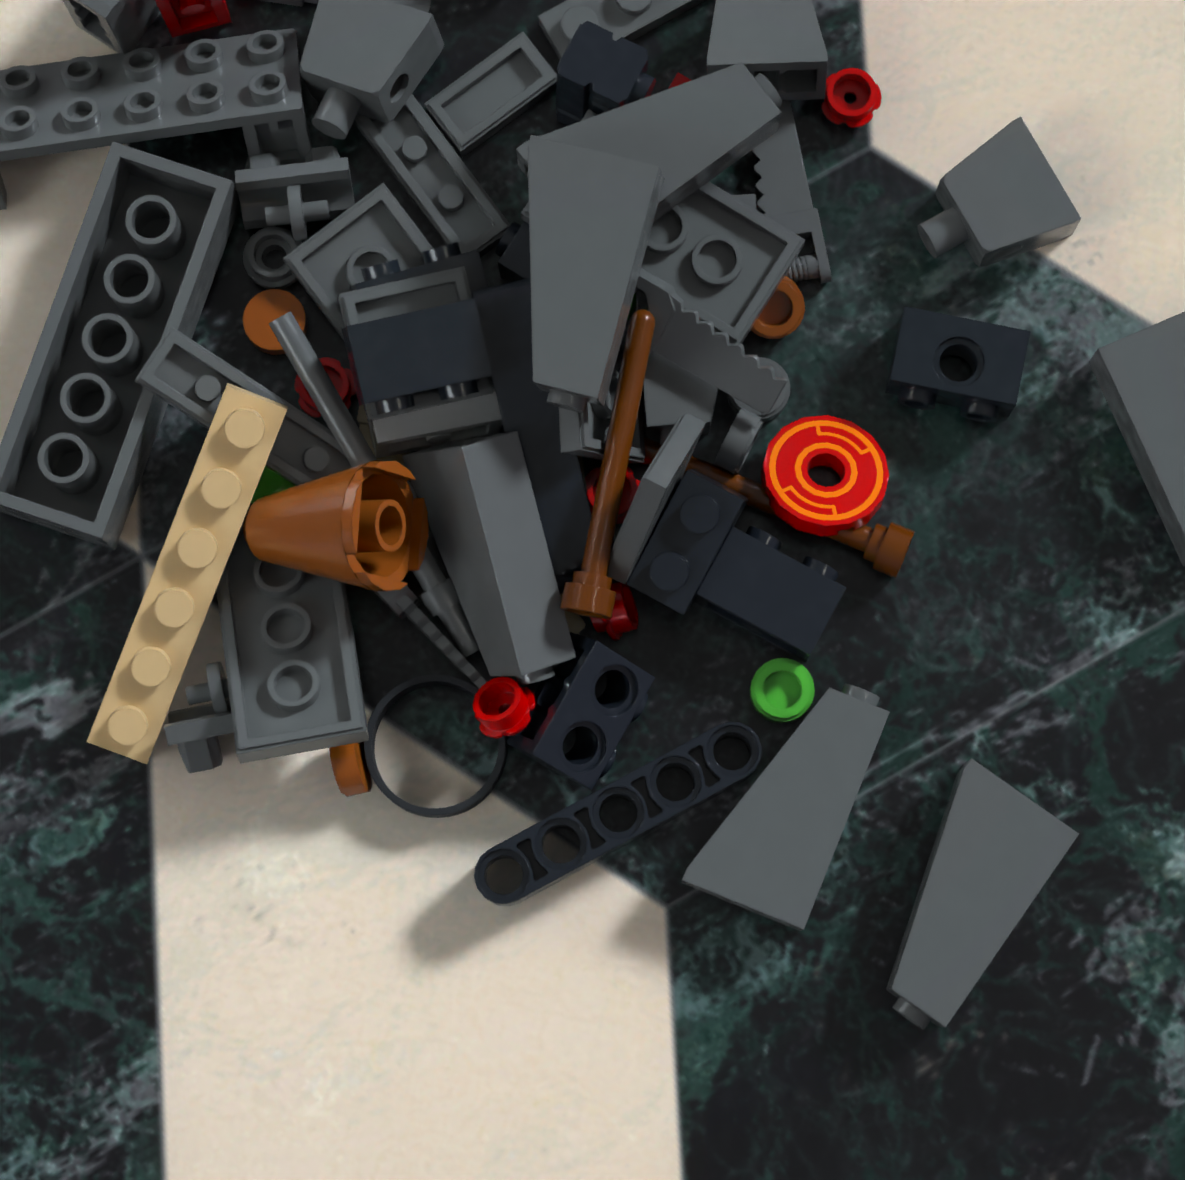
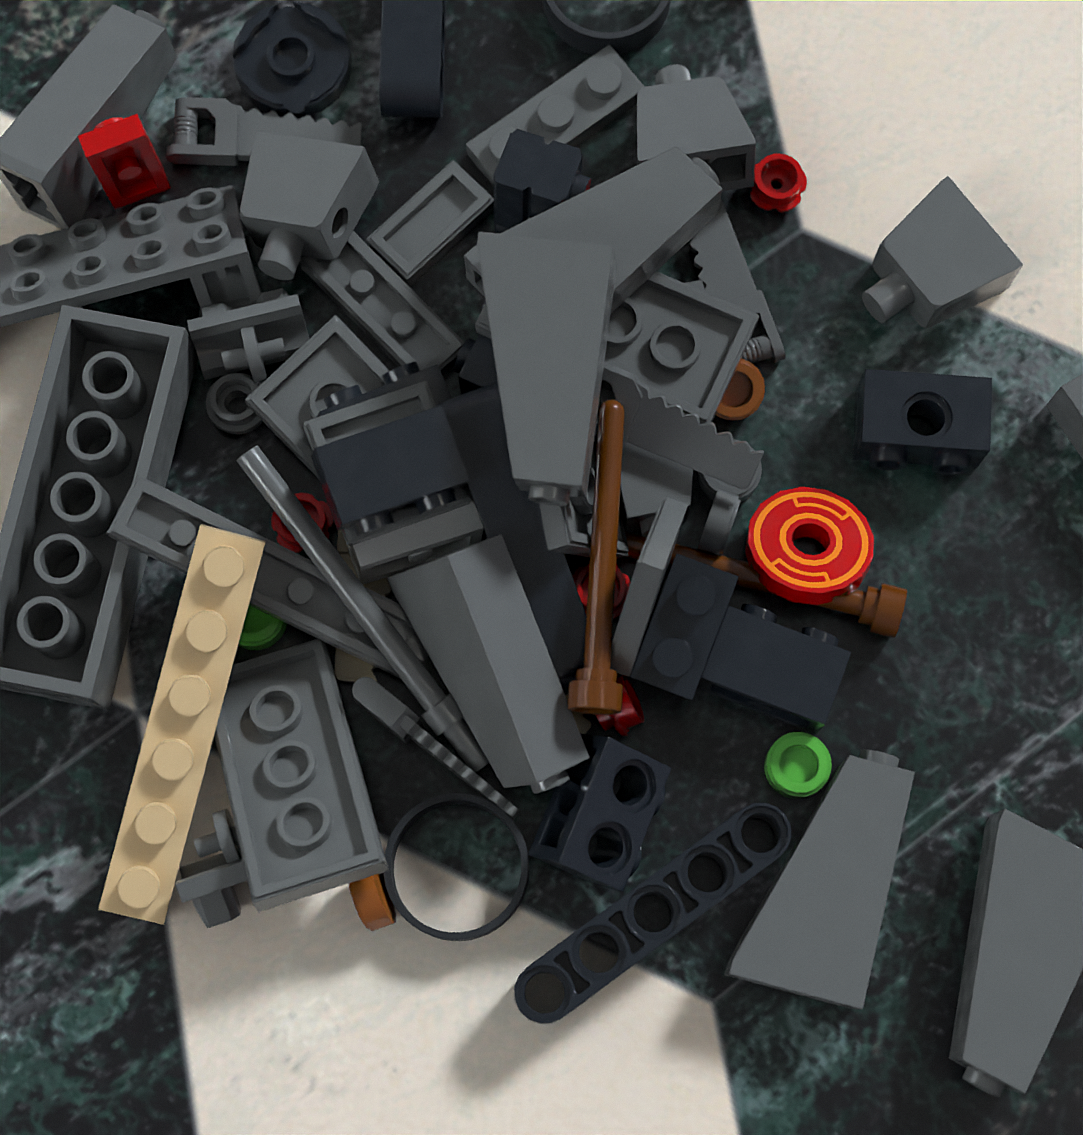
camera: 10 degrees left, 5 degrees down
dark orange tile [243,289,308,355] -> none
dark orange cone [243,460,428,592] -> none
red plate [473,677,536,739] -> none

